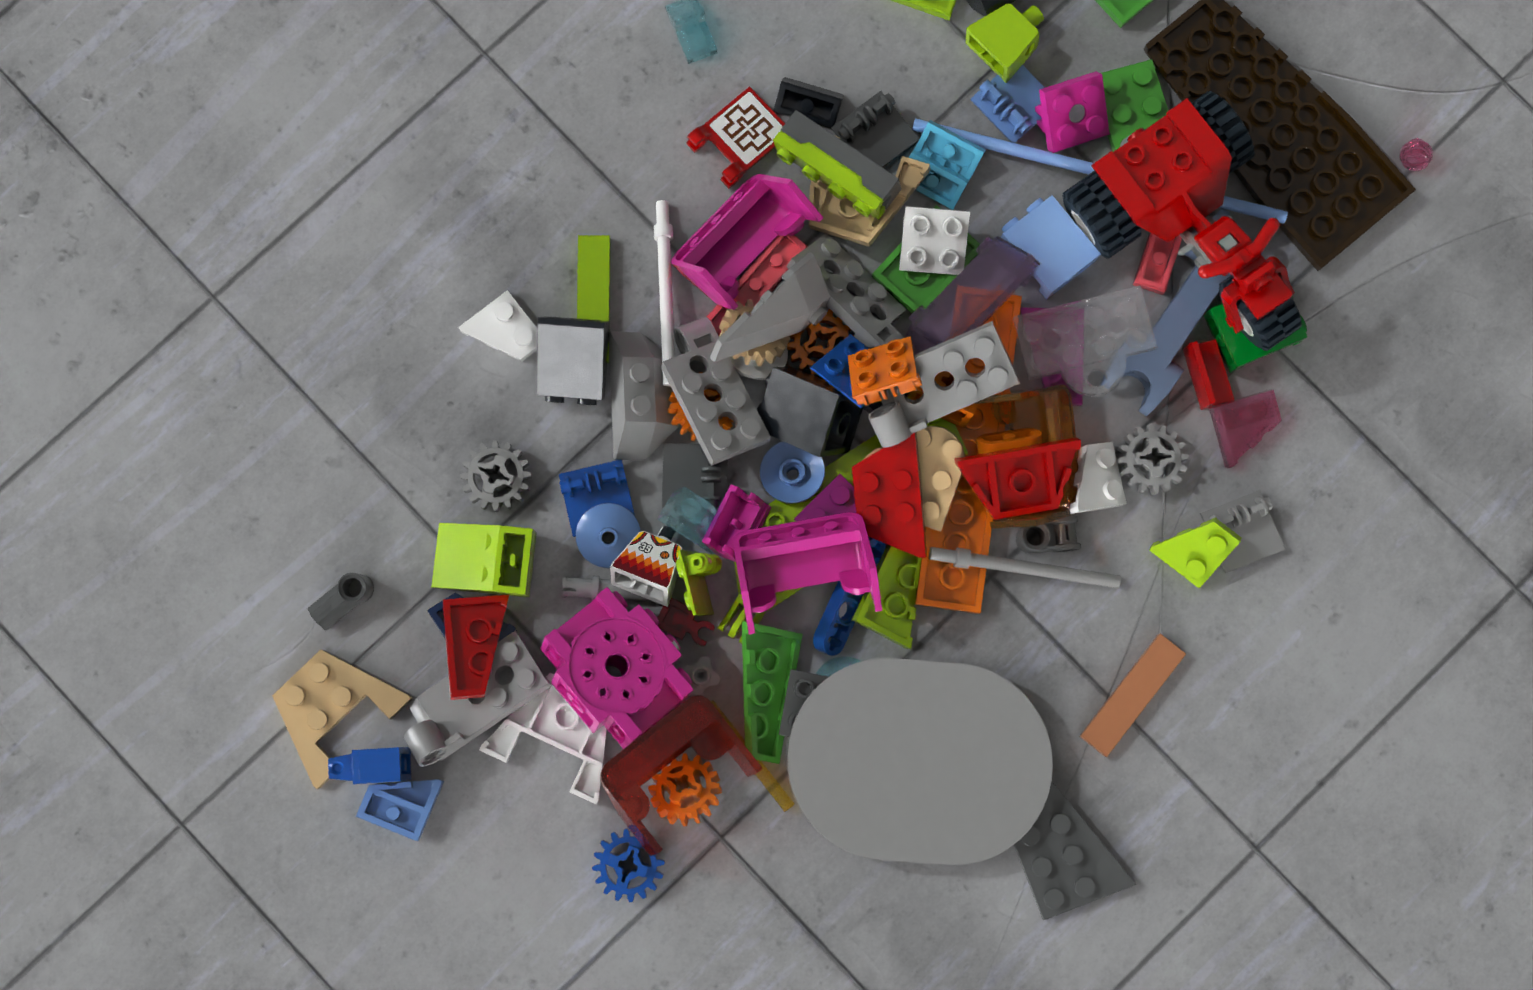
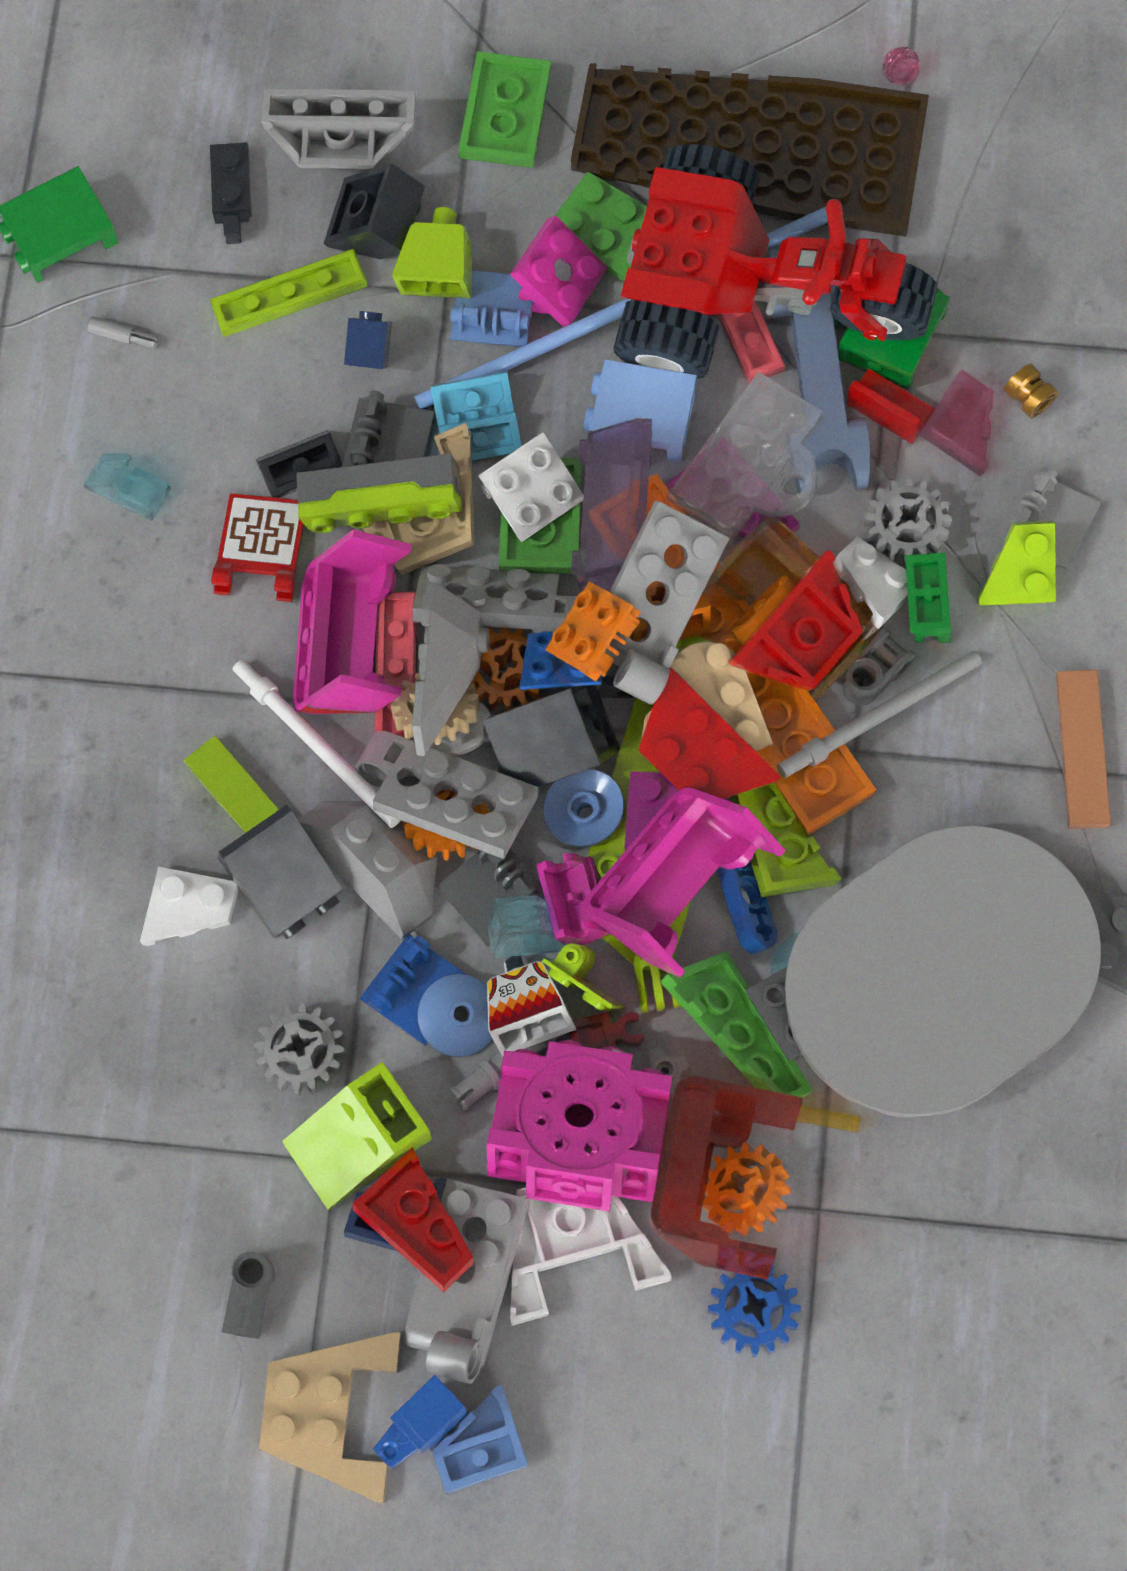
camera: 30 degrees left, 10 degrees down
none -> dark blue brick [344,311,392,369]
none -> green hinge [905,553,951,643]
none -> pearl gold wheel [1003,363,1059,419]

